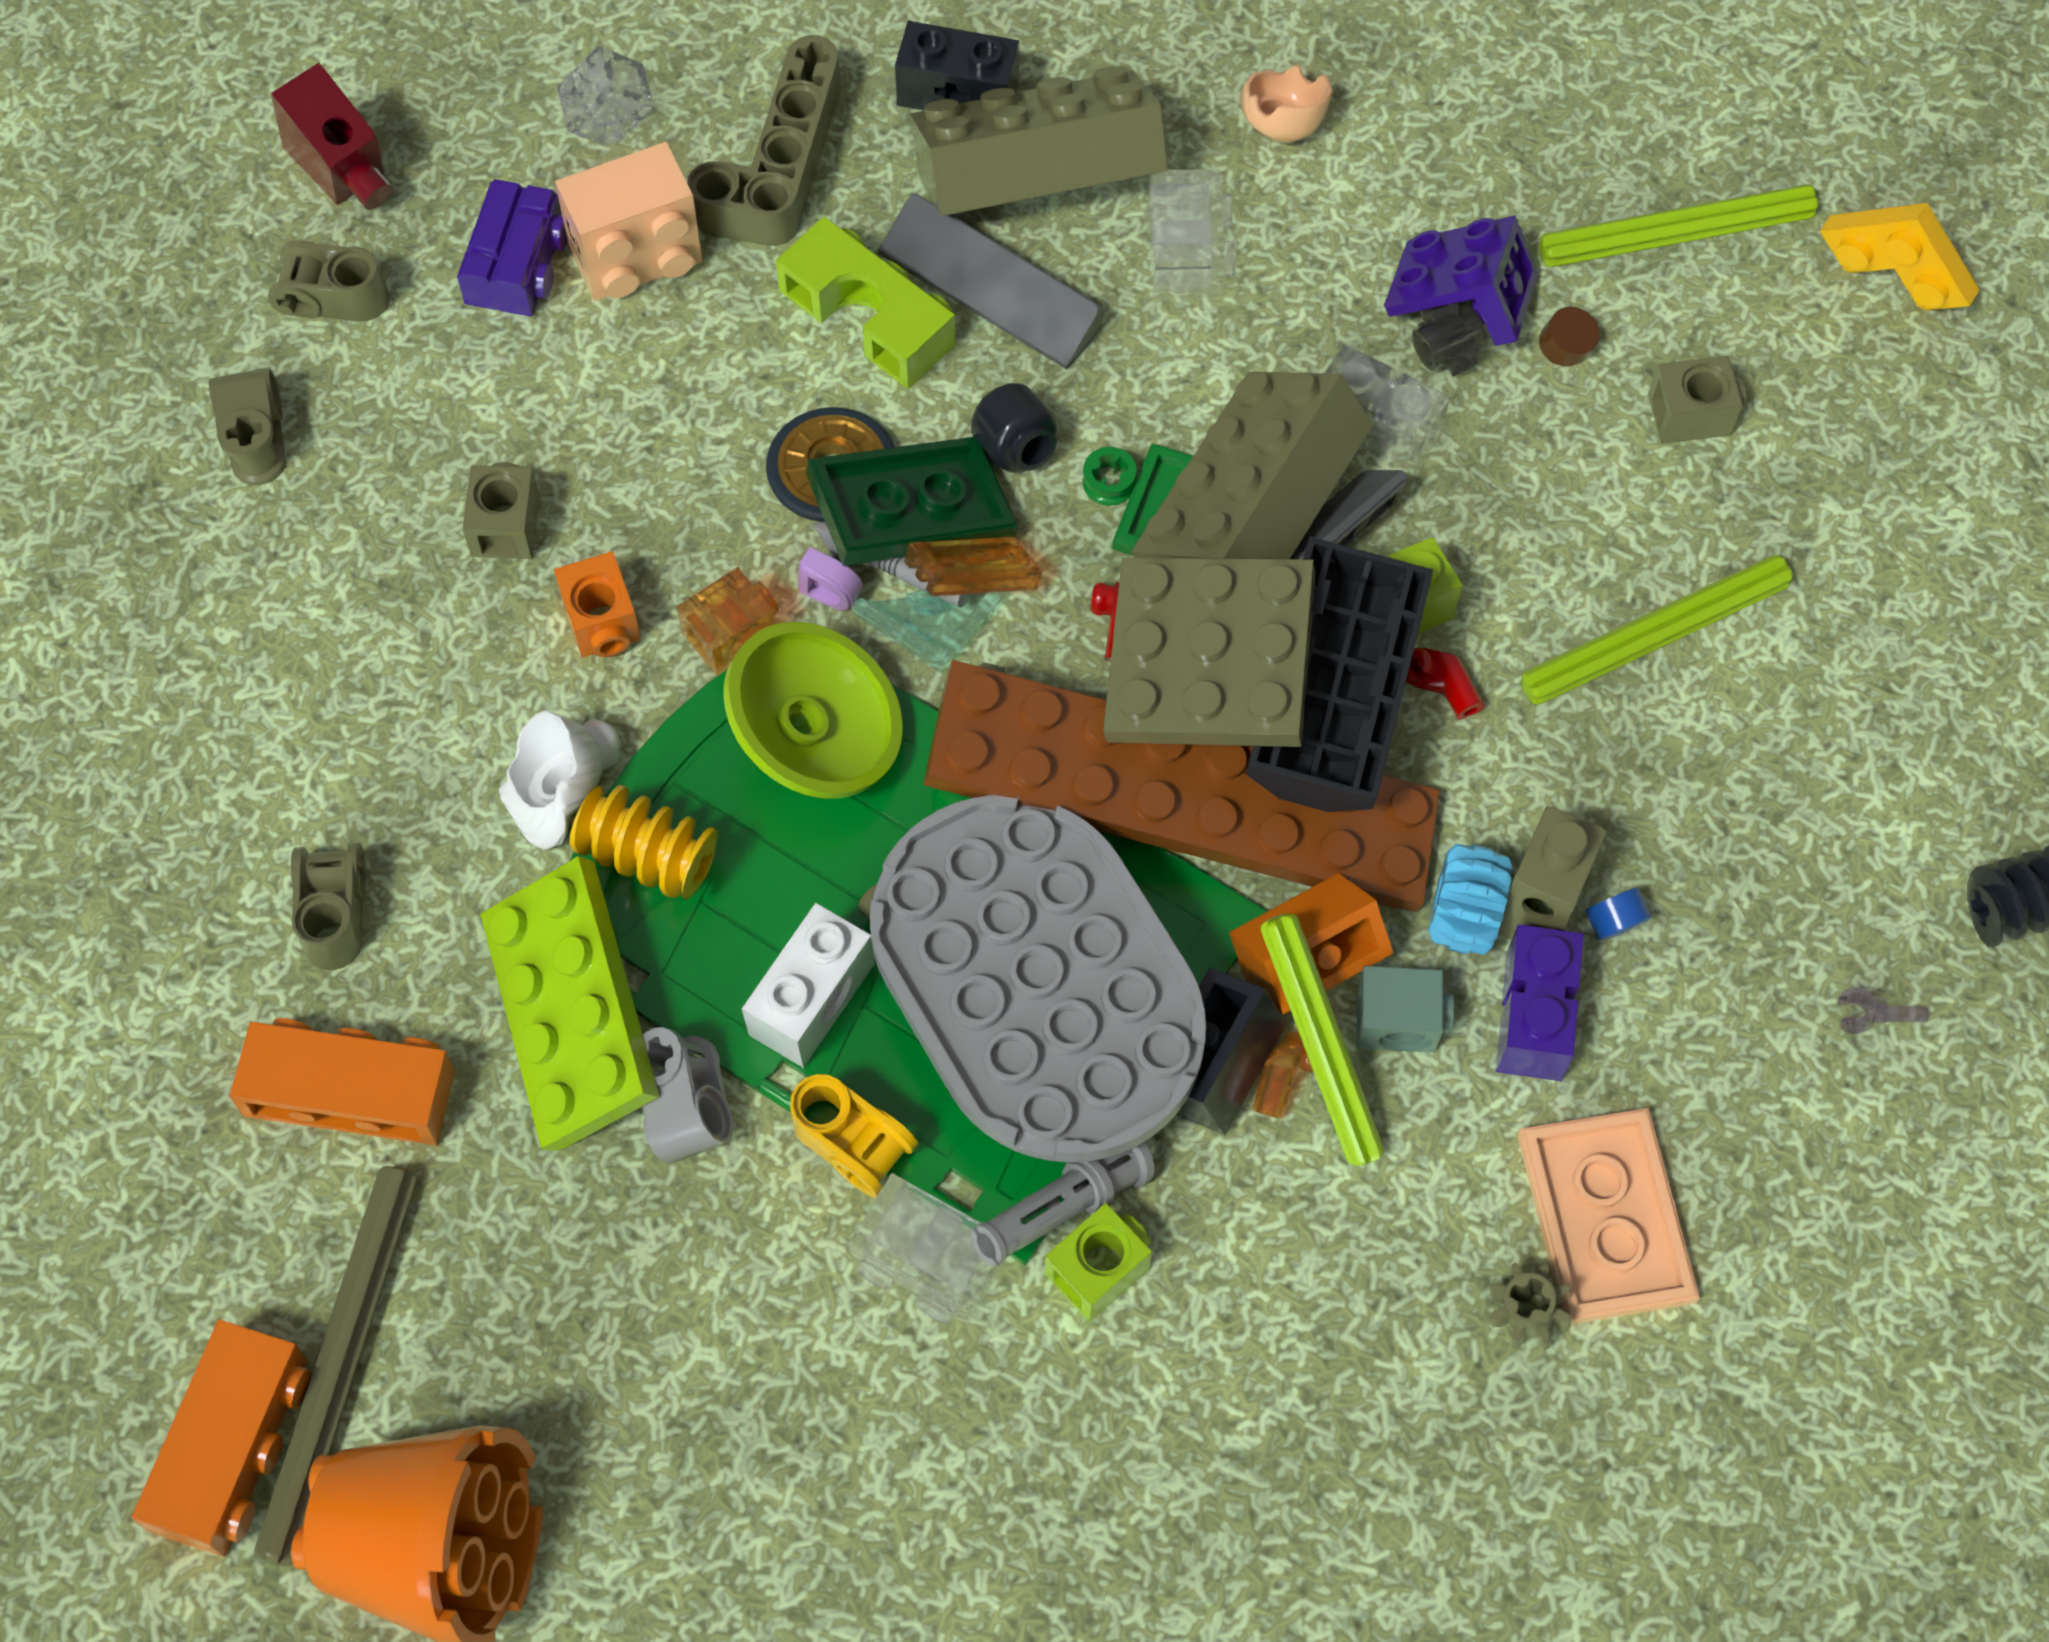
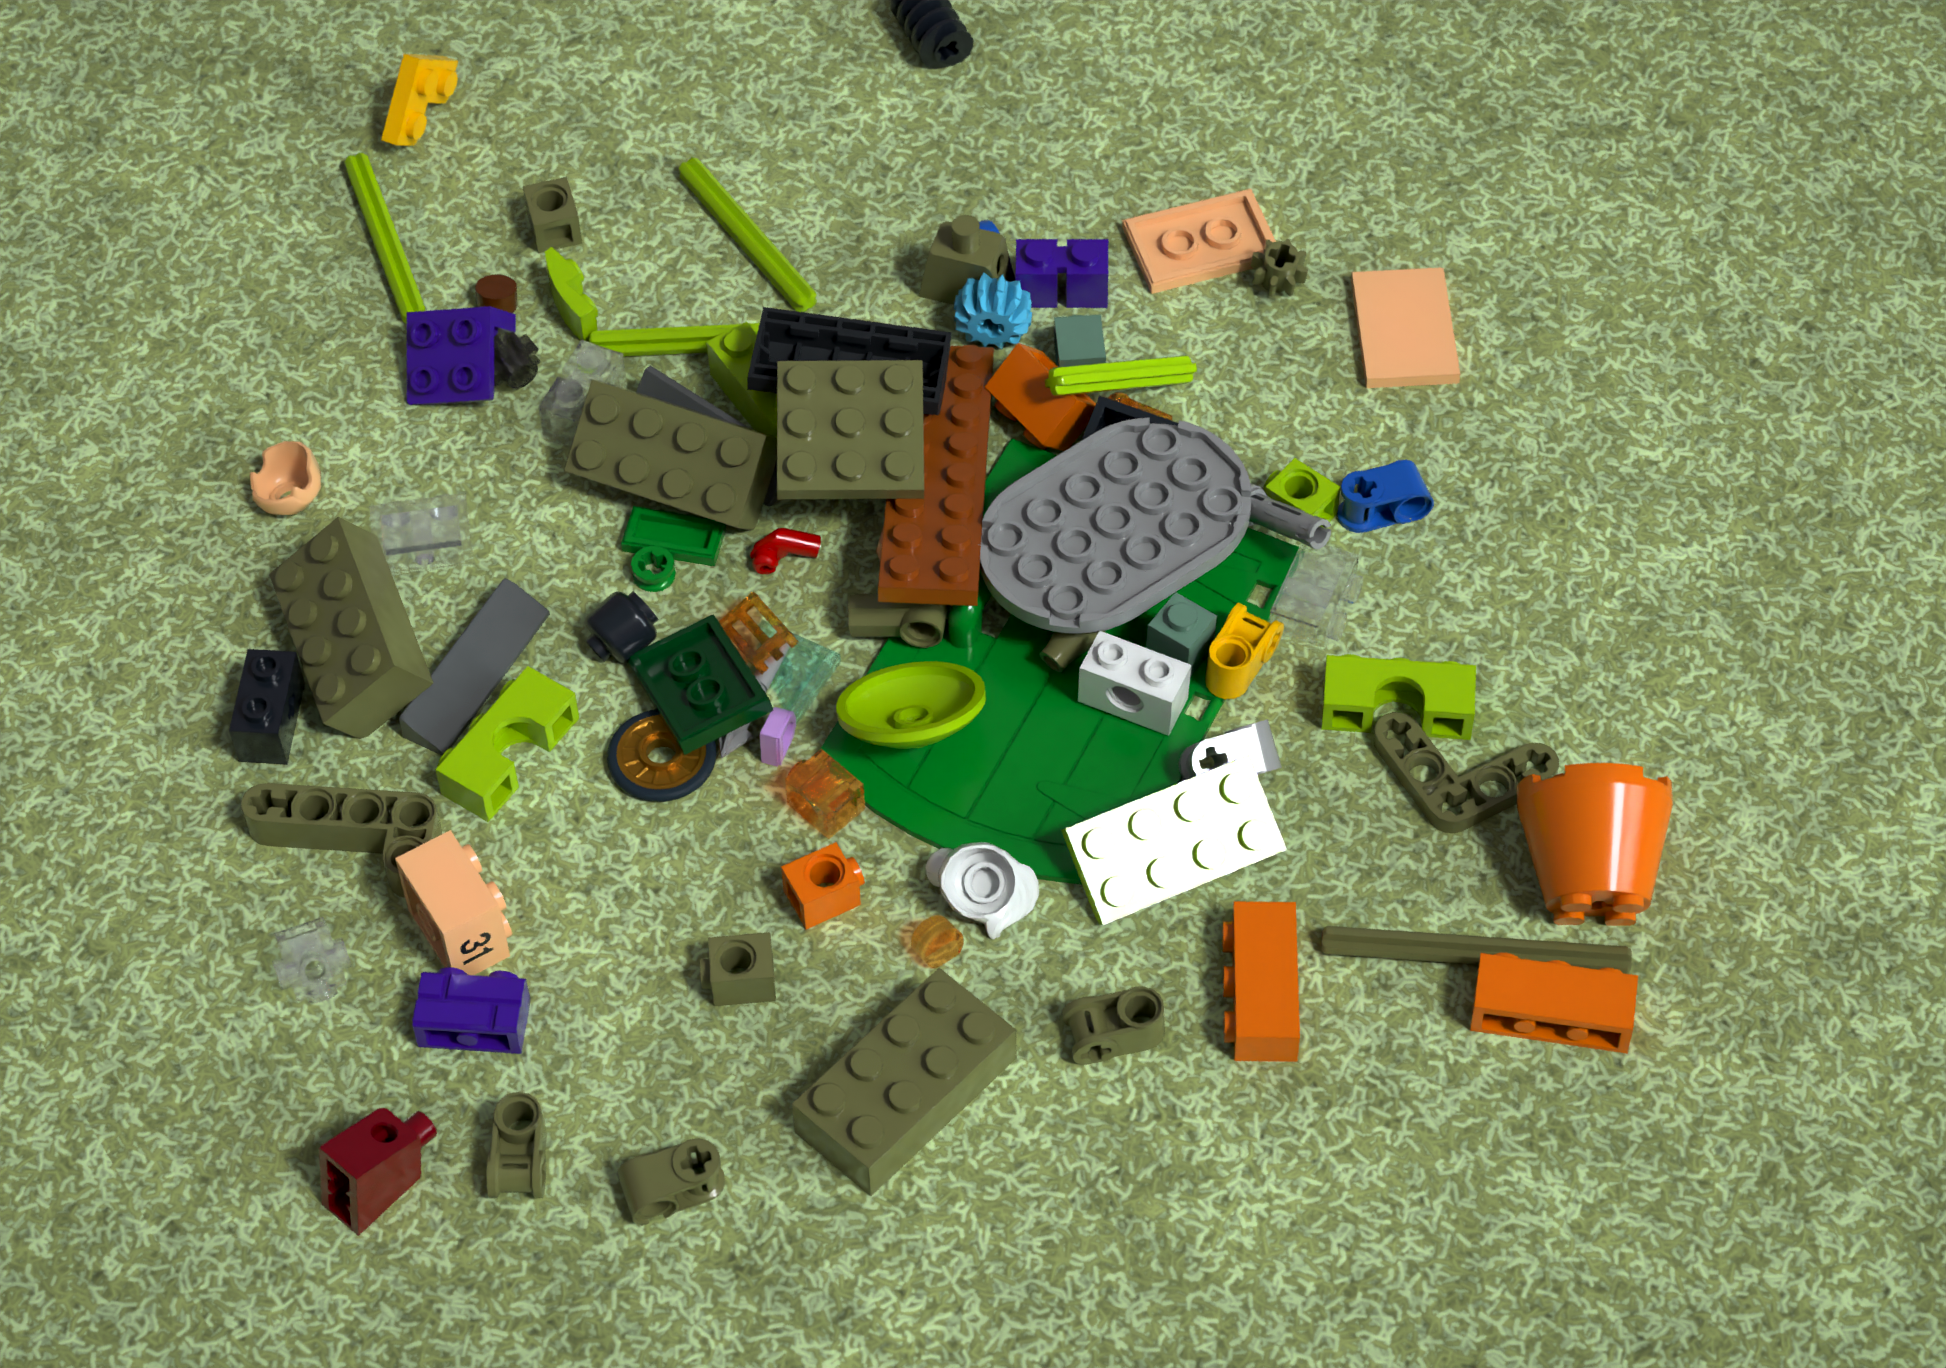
camera: 95 degrees left, 10 degrees down
yellow piece [570,784,718,900] -> none
hand [1837,987,1929,1035] -> none
none -> lime slope [545,247,598,345]
none -> lime axle [589,323,760,358]
none -> olive brick [792,968,1017,1196]
none -> clear orange piece [911,915,964,968]
none -> sand green brick [1146,592,1217,677]
none -> lime arch [1321,654,1476,740]
none -> blue piece [1337,460,1434,533]
none -> light nougat tile [1351,267,1460,388]
none -> olive beam [1374,712,1559,833]

